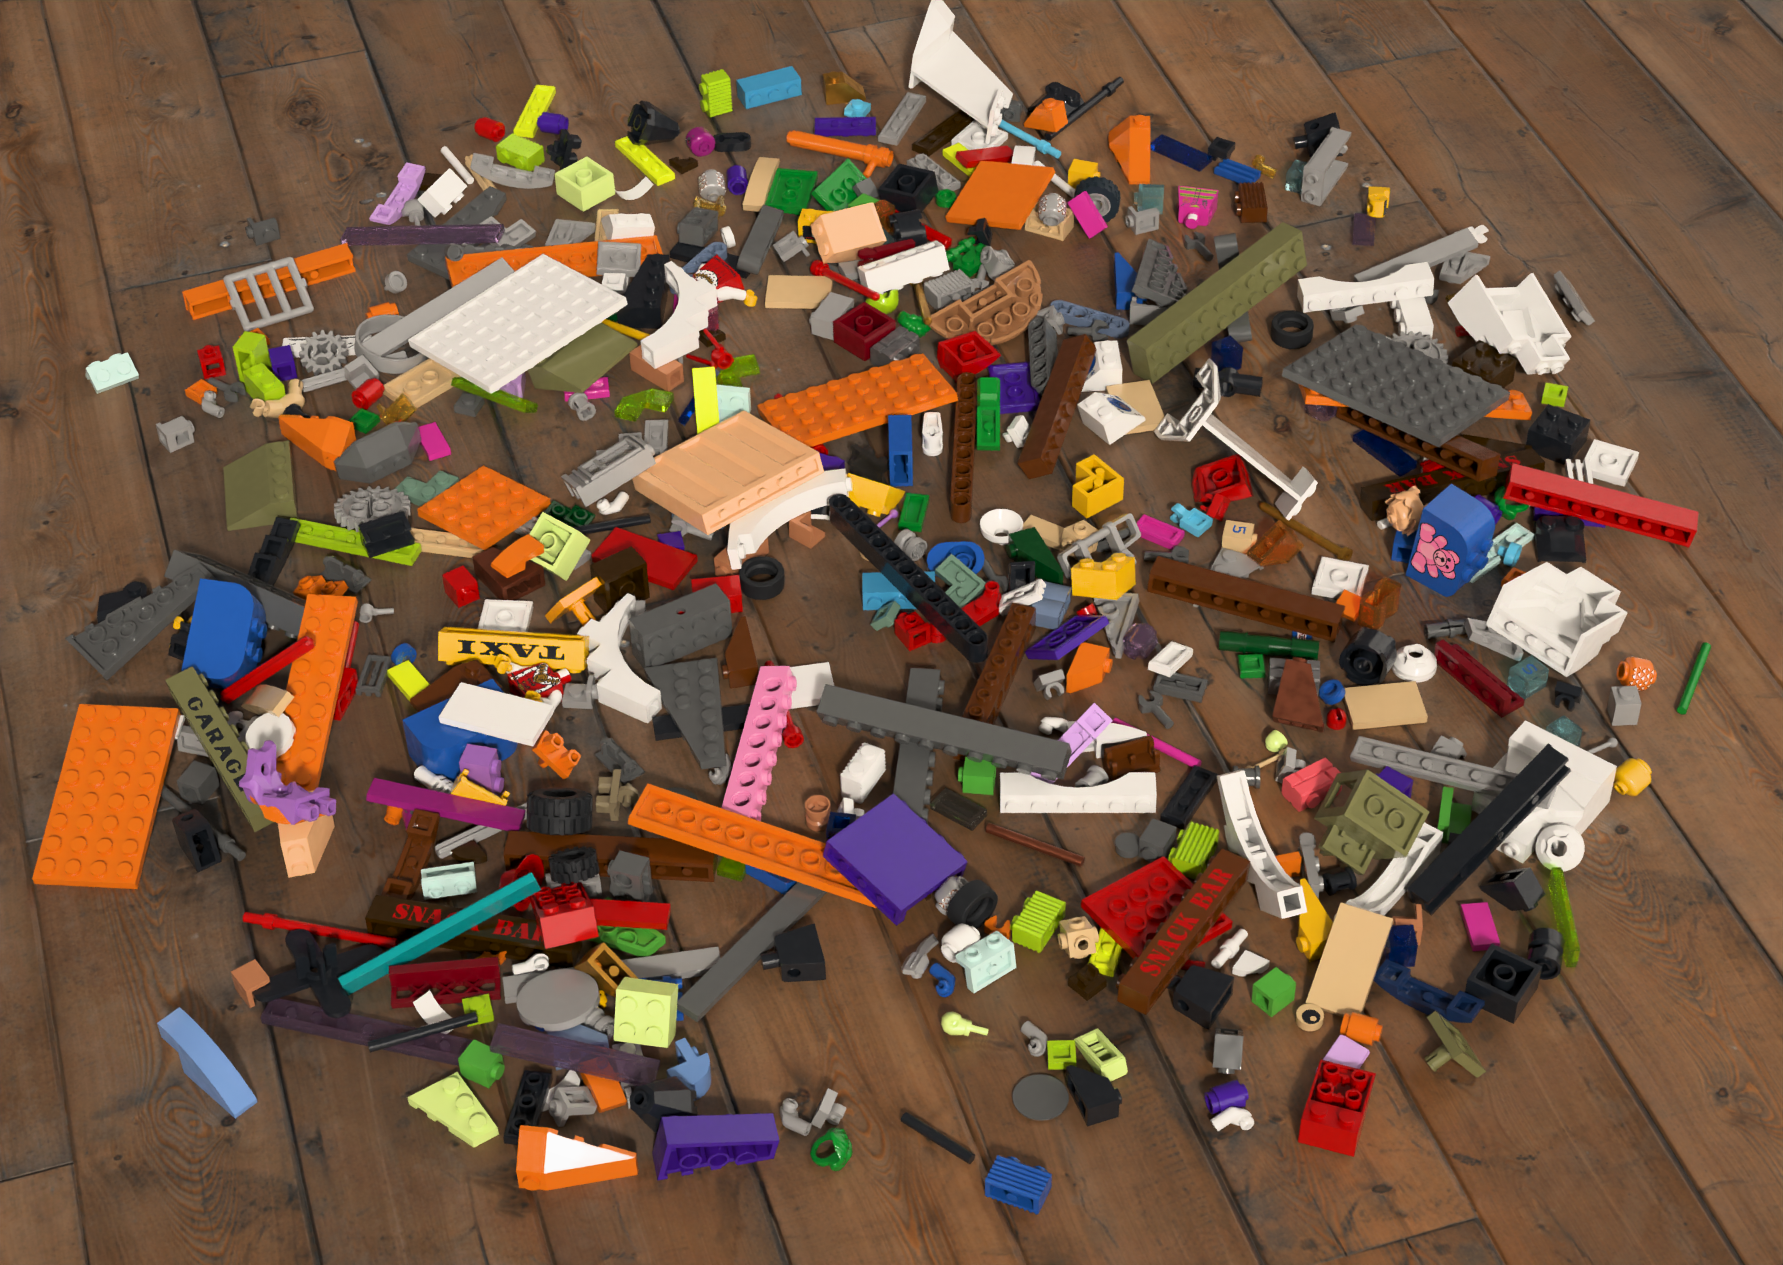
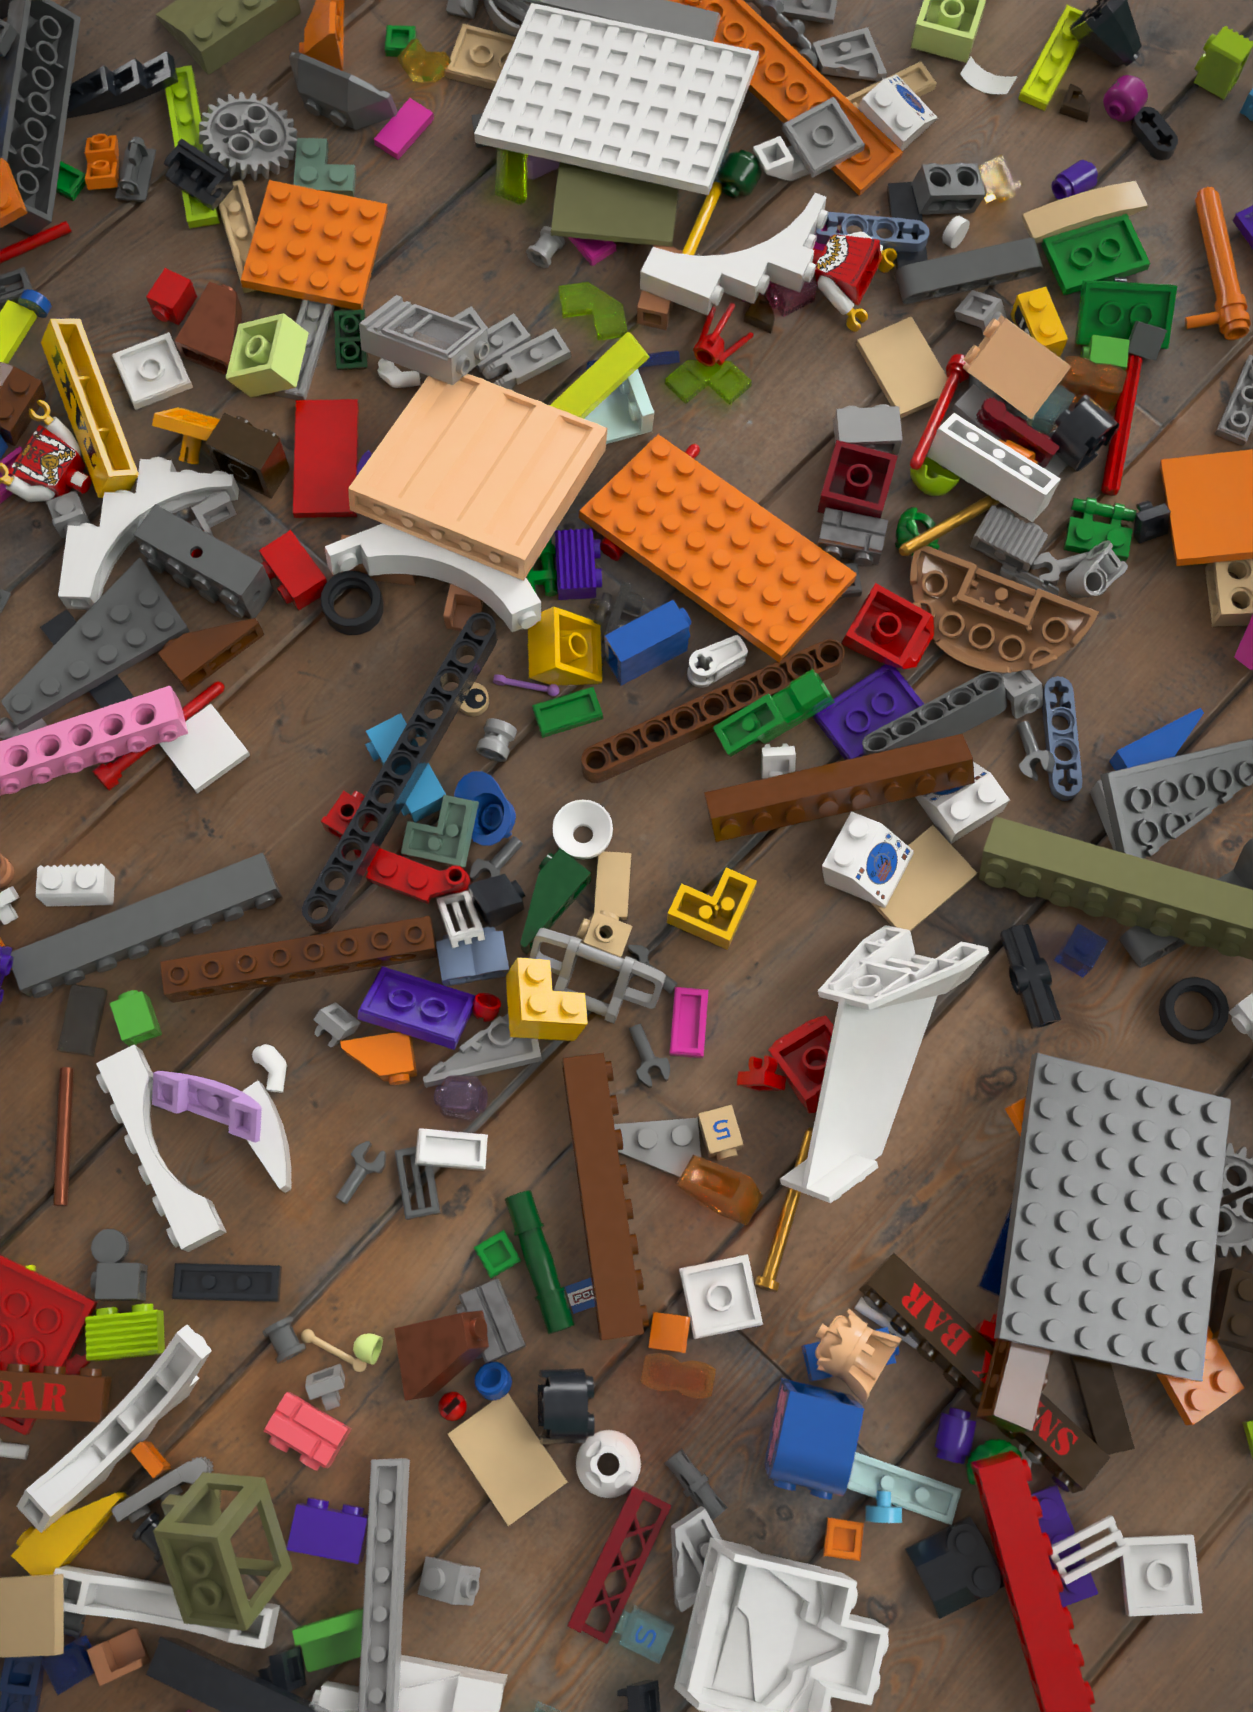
camera: 60 degrees right, 30 degrees up
red brick [352,378,385,410] -> none
light grey hand [359,603,394,623] -> none
orange slope [491,534,544,578] -> none
black bar [572,514,651,535] -> none
black wedge [617,254,670,329] -> none
light grey head [698,169,726,202] -> none
dark grey brick [817,684,1072,781] -> none
sand green plate [870,600,901,631] -> none
black brick [878,164,939,213] -> none
green tile [935,189,956,208] -> none
light grey head [1038,193,1067,226] -> none
light grey bush [1075,765,1108,788] -> none
reddish brown hinge [1103,735,1161,782] -> none
dark pink bar [1112,718,1202,768] -> none
medium azure plate [1170,503,1213,537] -> none
black brick [1526,404,1590,465] -> none

